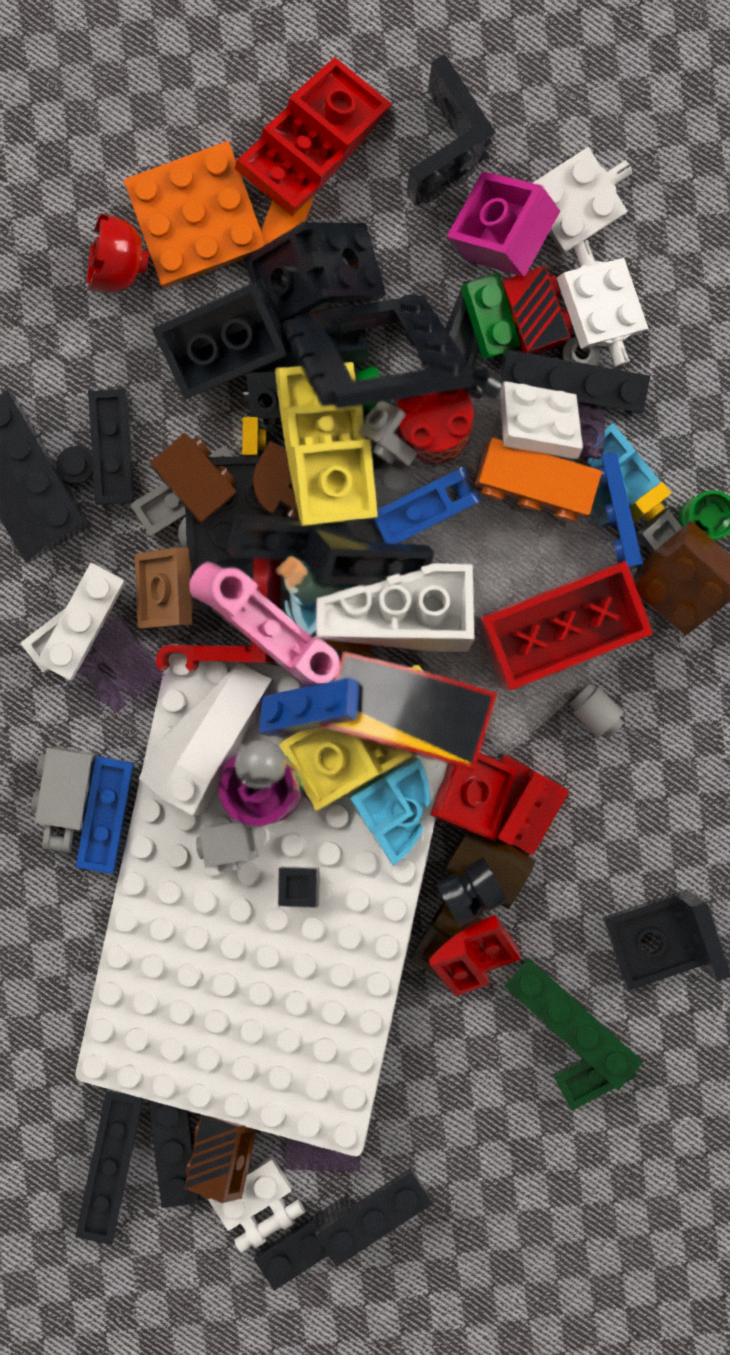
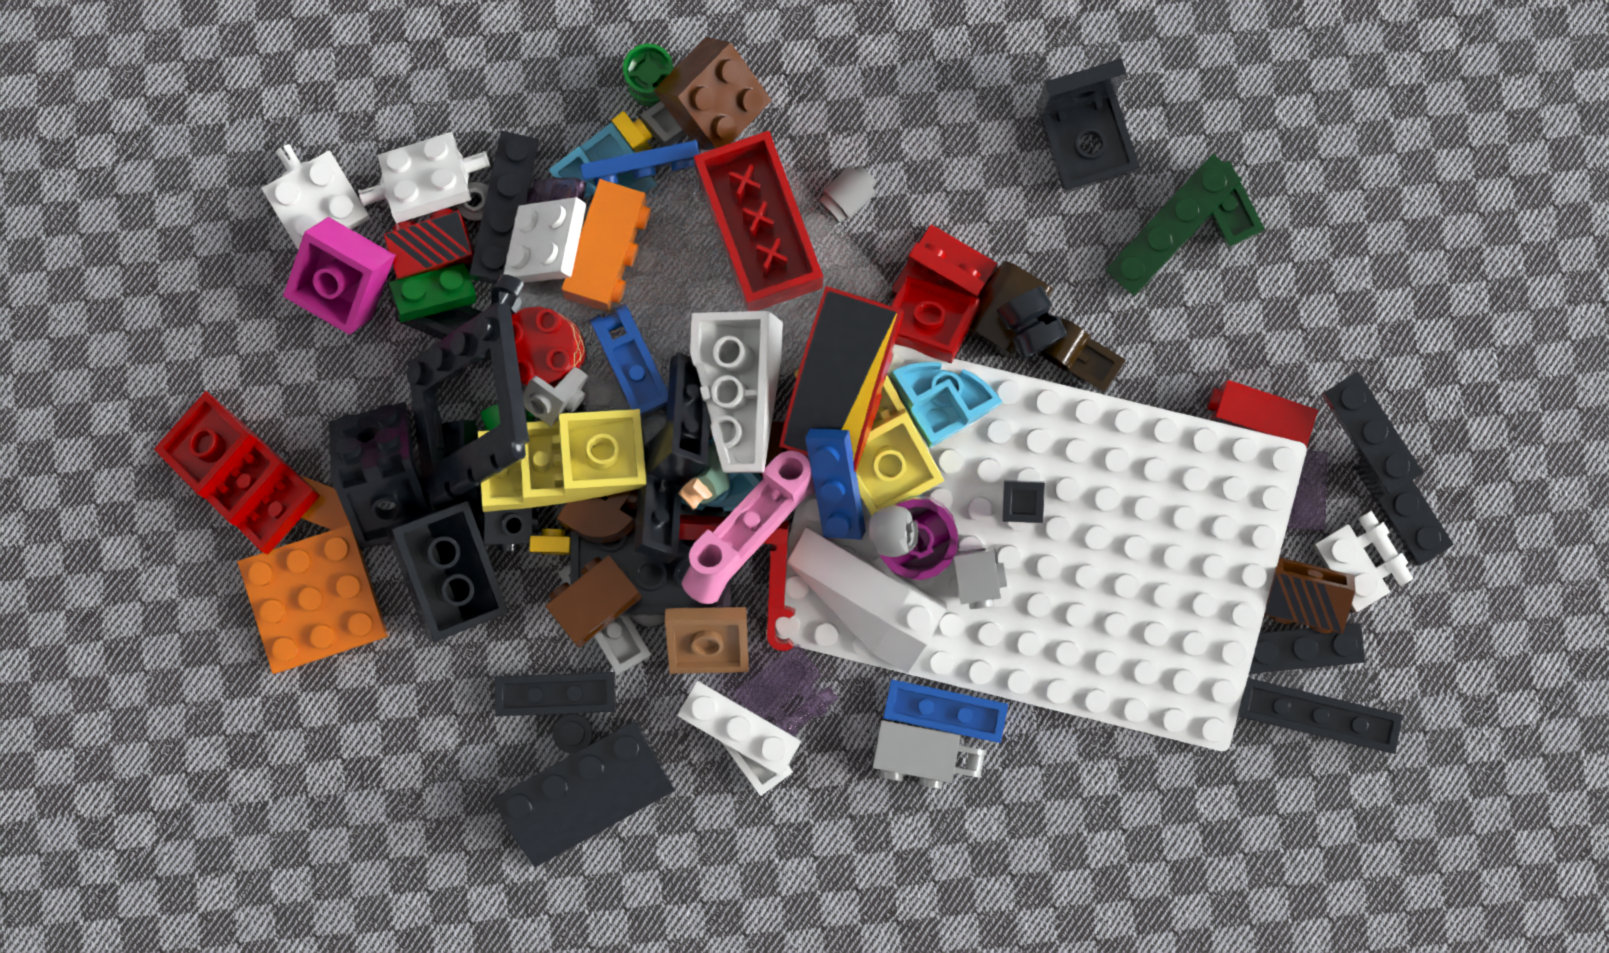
camera: 90 degrees left, 5 degrees down
red cylinder [87,213,149,294] -> none
black bracket [406,53,496,206] -> none
red slope [429,914,521,997] -> none
none -> red brick [1207,380,1319,447]

